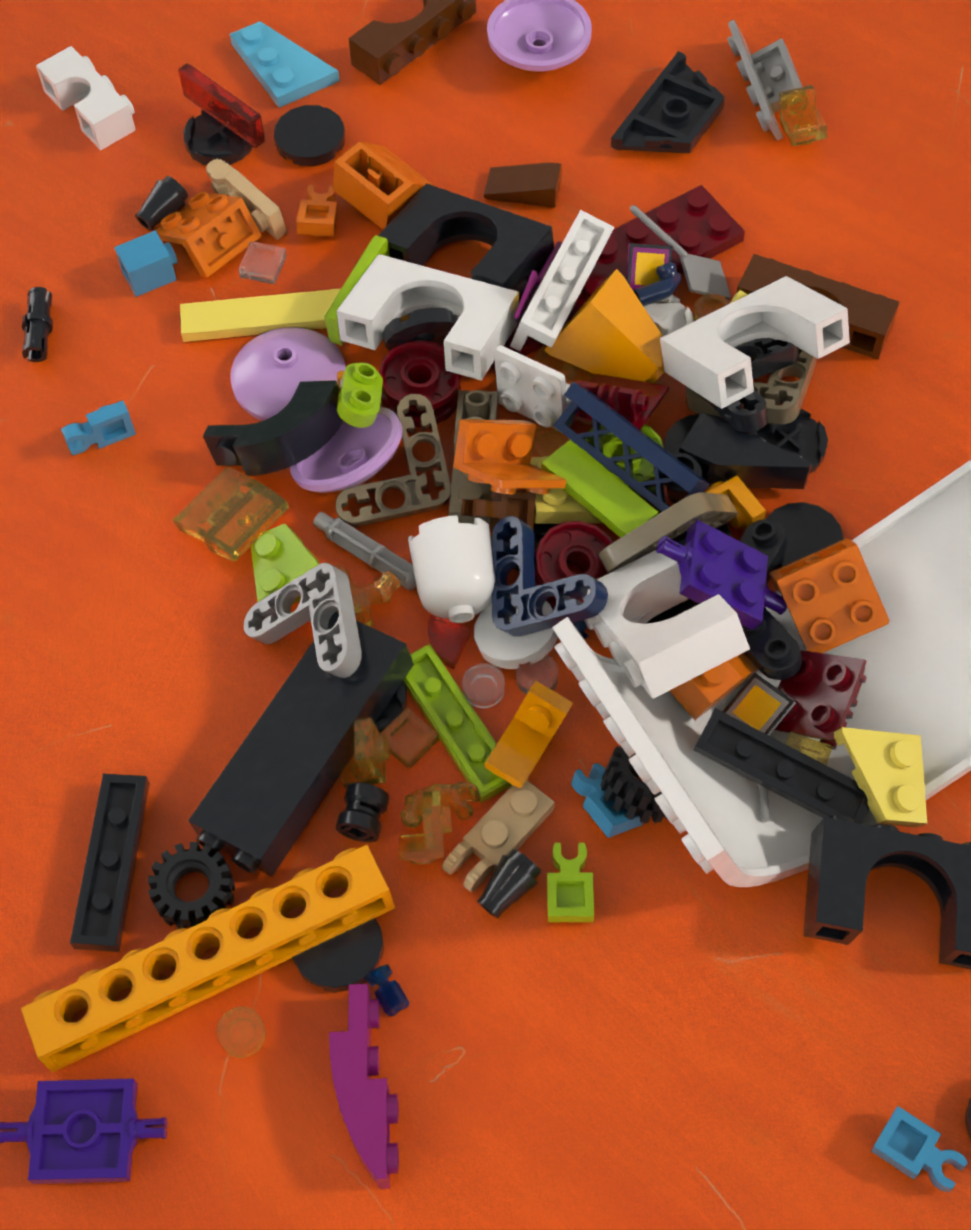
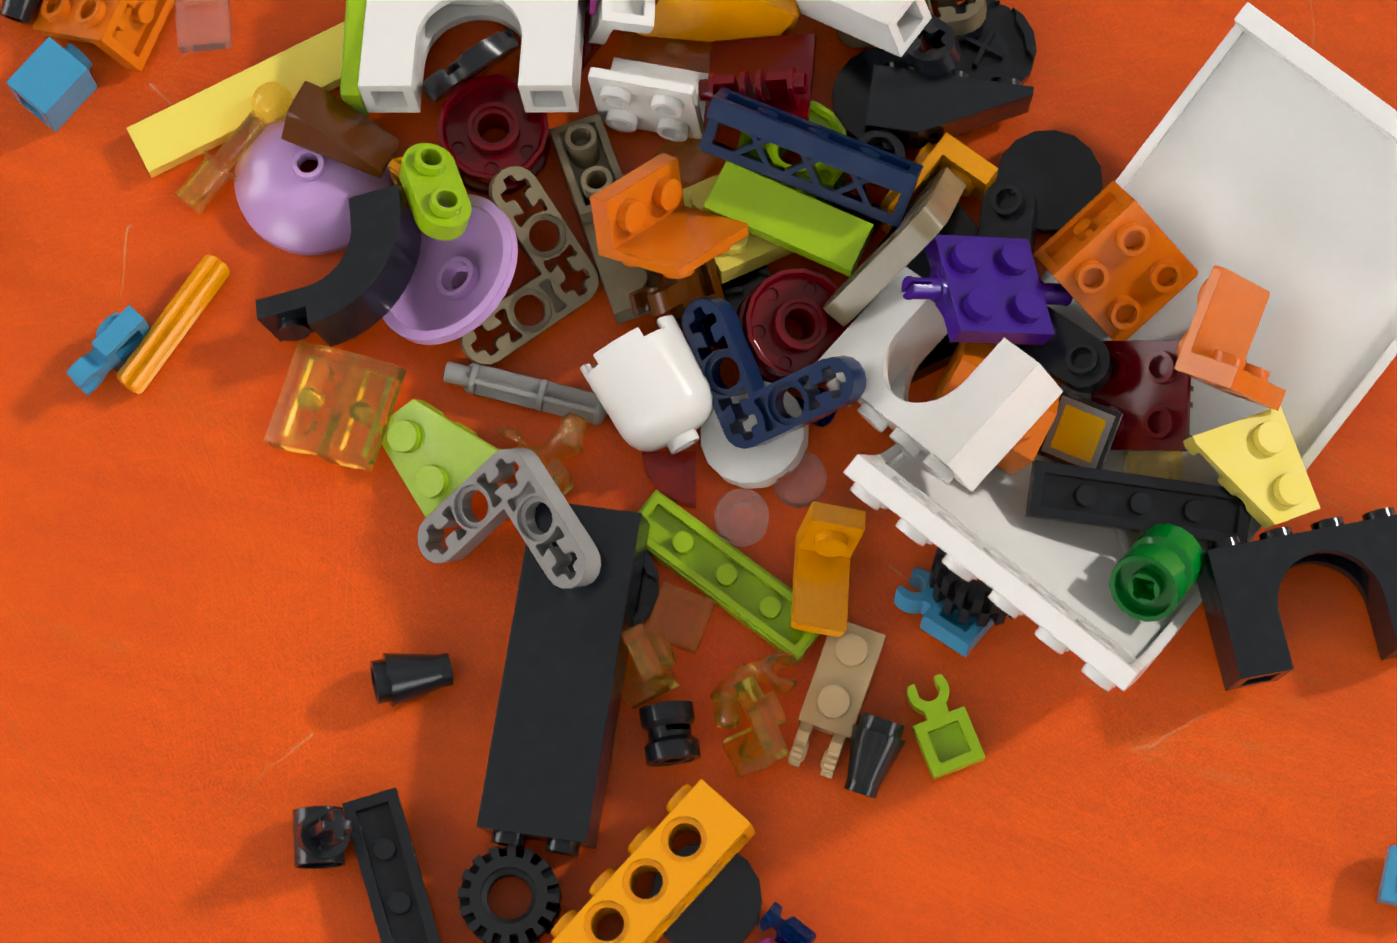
camera: 20 degrees left, 15 degrees up
none -> light orange axle [117,254,230,394]
none -> clear yellow pin [174,82,293,215]
none -> reddish brown slope [281,81,400,179]
none -> black axle [293,806,354,869]
none -> black cone [370,653,453,707]
none -> green wheel [1109,523,1204,622]
none -> orange bracket [1174,265,1286,411]

